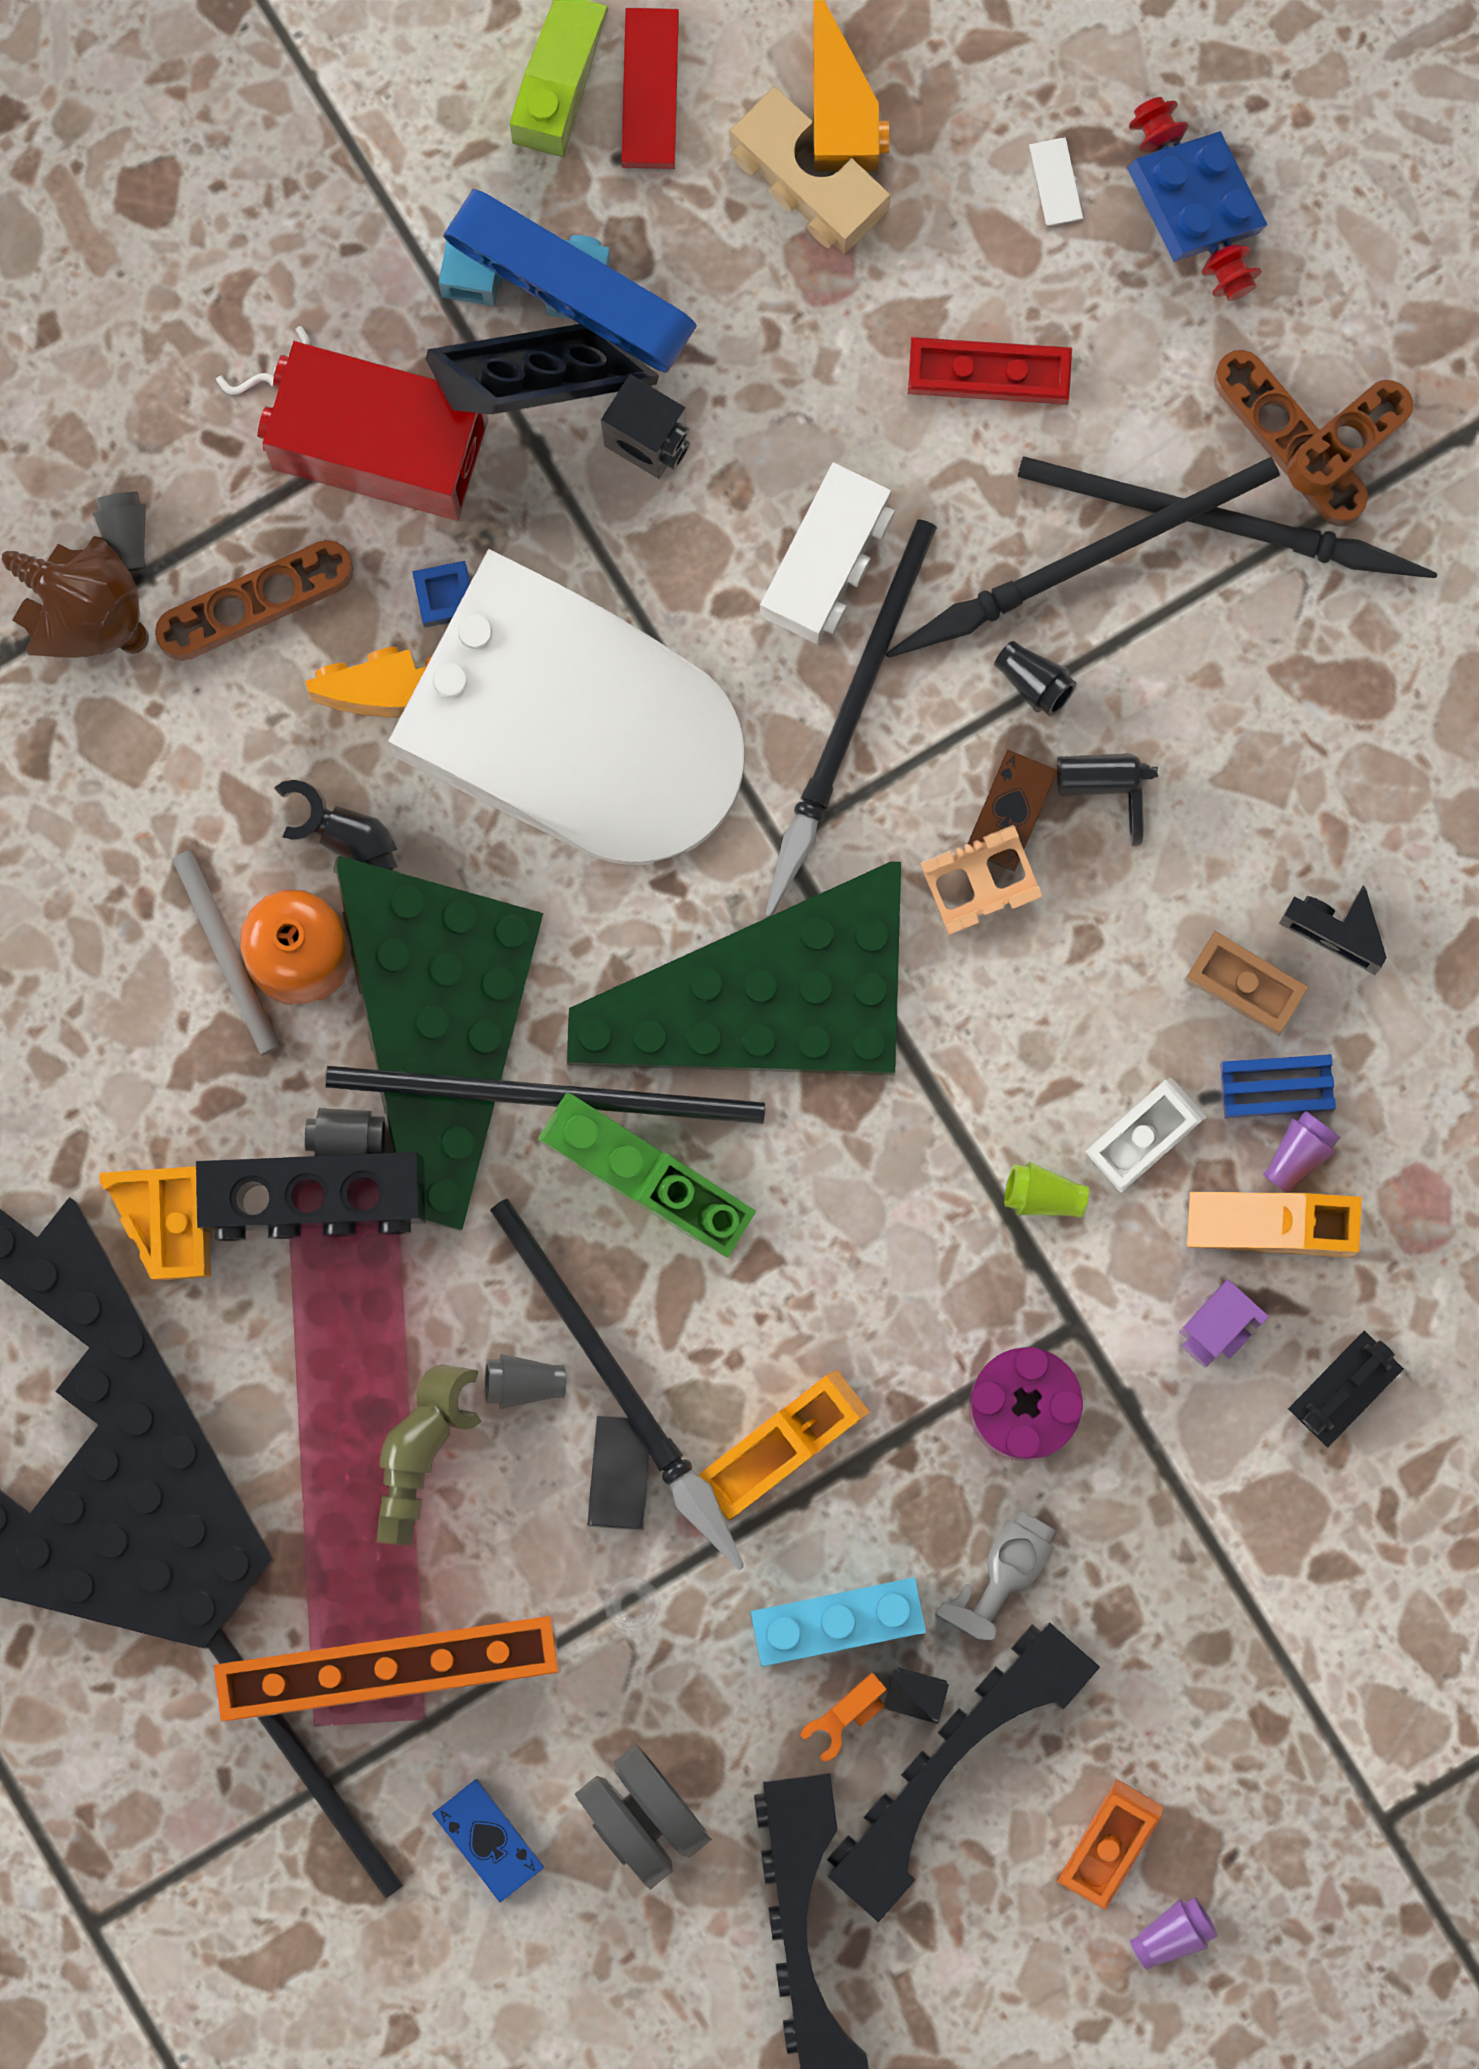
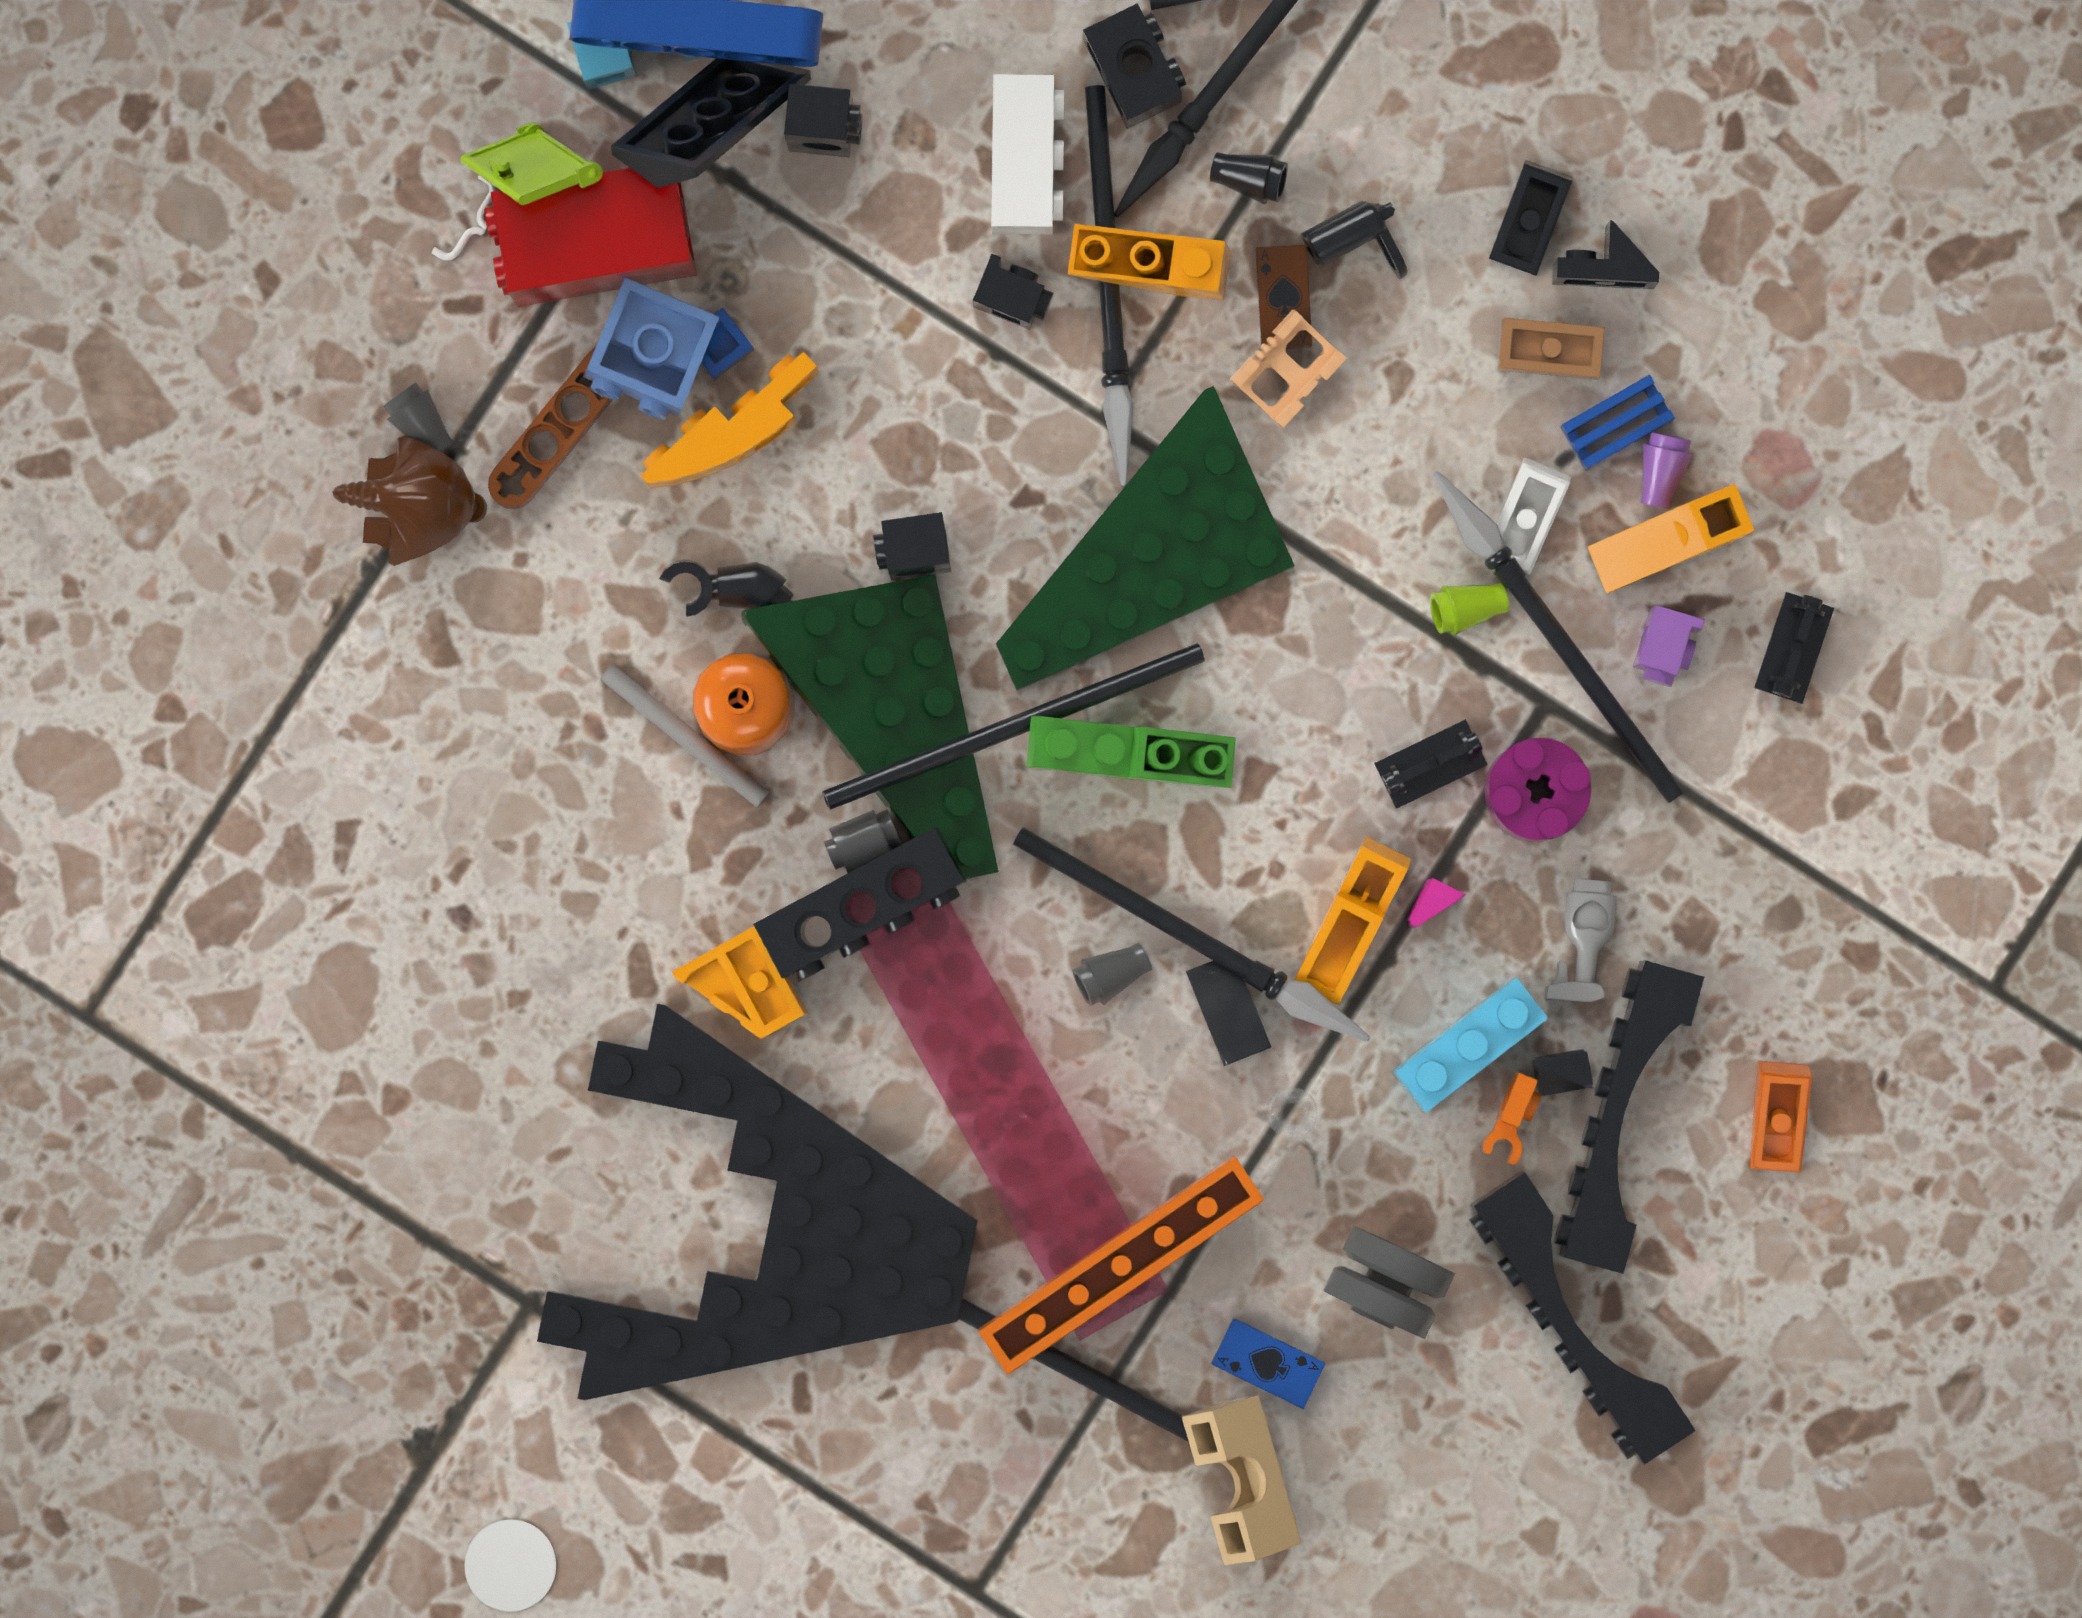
camera: 25 degrees left, 5 degrees up
olive piece [376,1364,482,1545] -> none
white windscreen [388,549,744,865] -> none
medium lavender cone [1130,1897,1218,1970] -> none
none -> lime door [460,122,603,205]
none -> medium blue plate [584,277,719,420]
none -> black brick [873,512,951,581]
none -> black brick [973,254,1054,330]
none -> light orange slope [1067,224,1231,301]
none -> black brick [1083,3,1186,129]
none -> tan arch [1182,1395,1301,1565]
none -> black hinge [1374,719,1488,809]
none -> dark pink slope [1406,878,1466,928]
none -> black piece [1433,471,1684,803]
none -> black slope [1489,160,1573,276]

